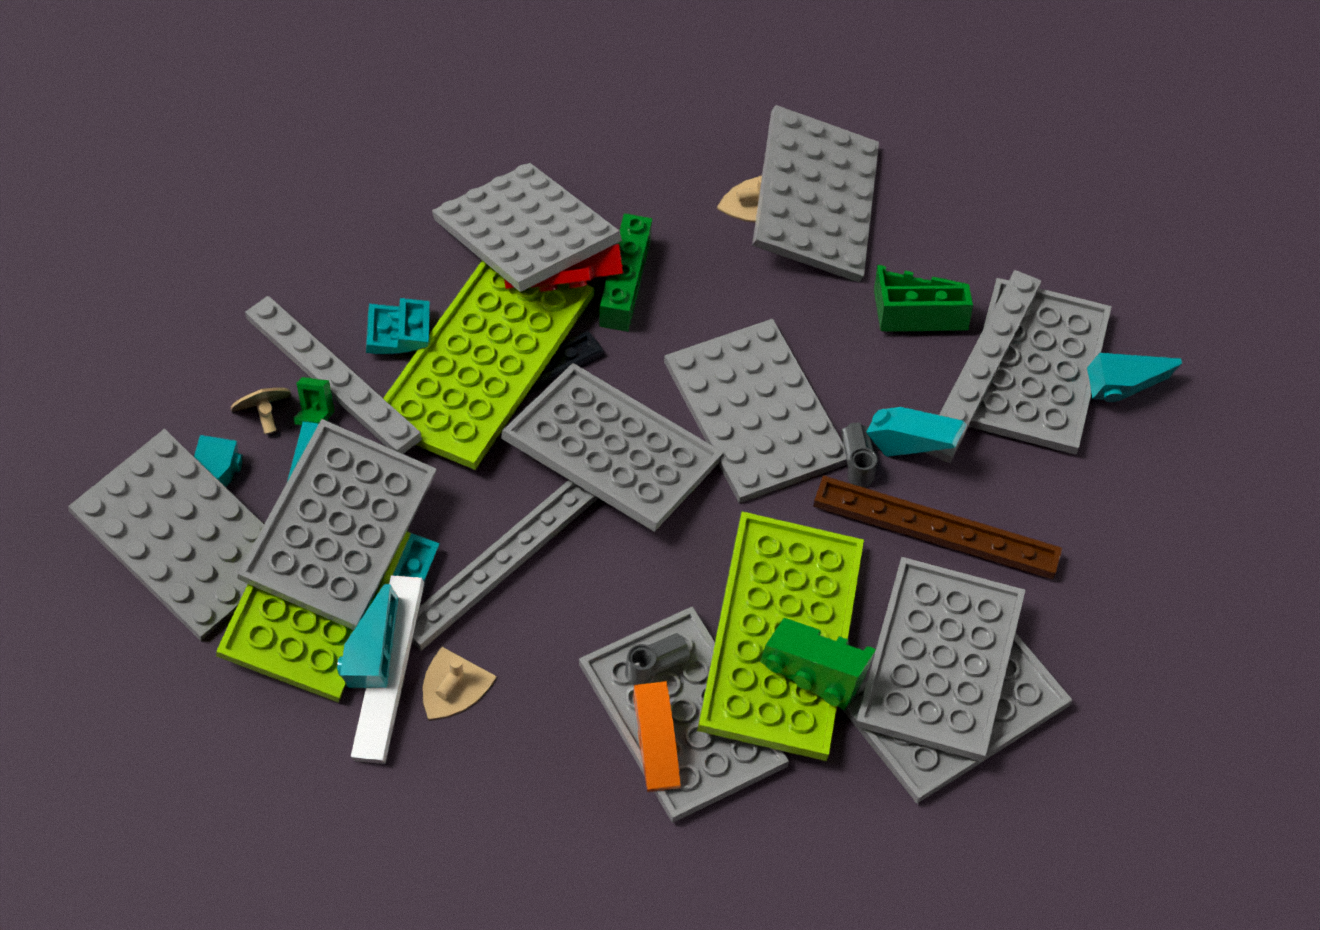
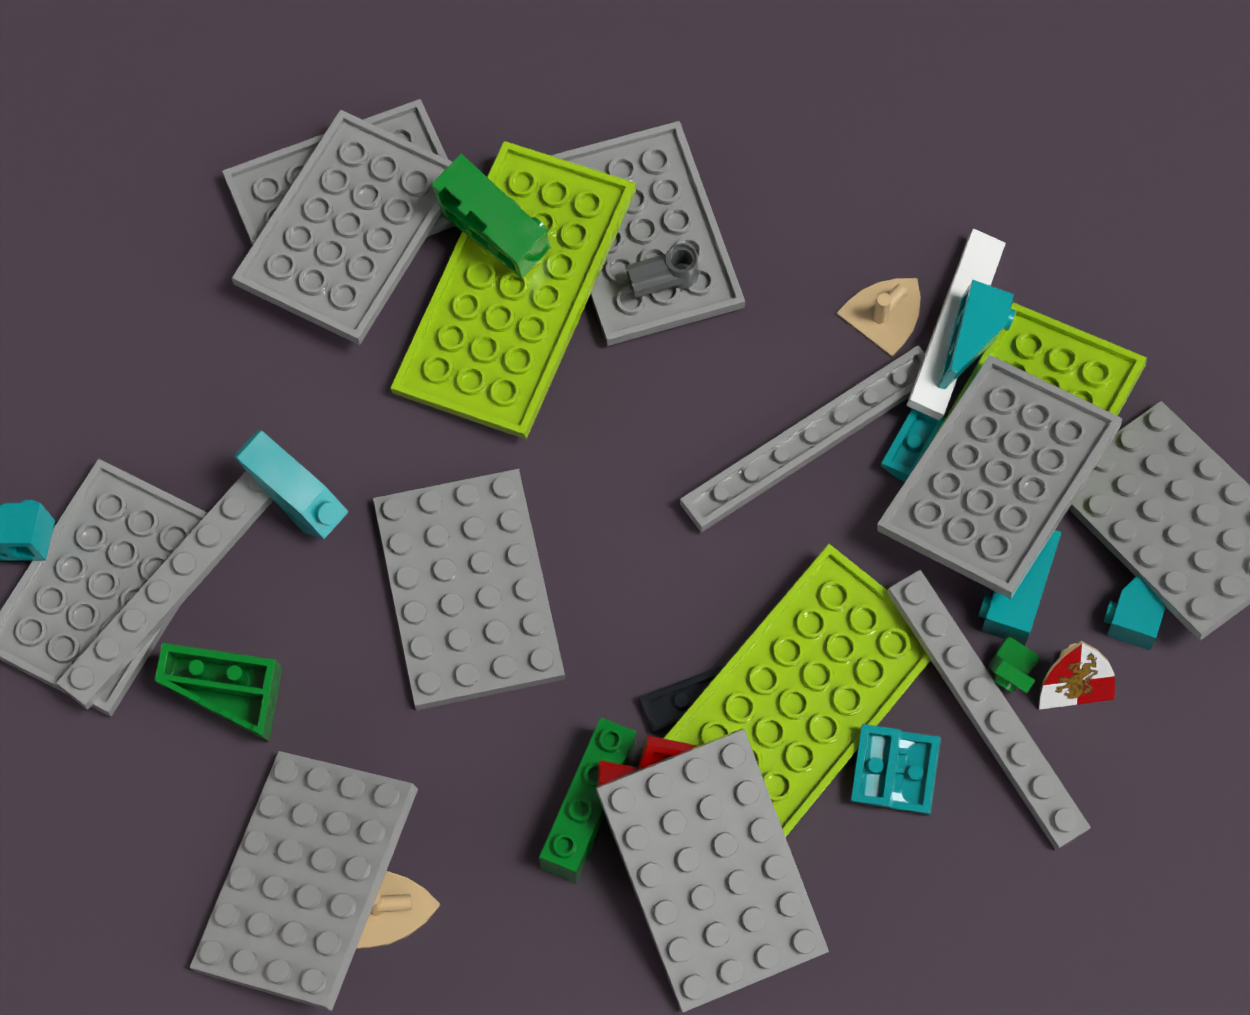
camera: 165 degrees left, 10 degrees up
light grey plate [501,363,723,532] -> none
orange slope [633,681,681,792] -> none
reddish brown plate [813,475,1063,579] -> none
dark grey piece [841,422,877,487] -> none

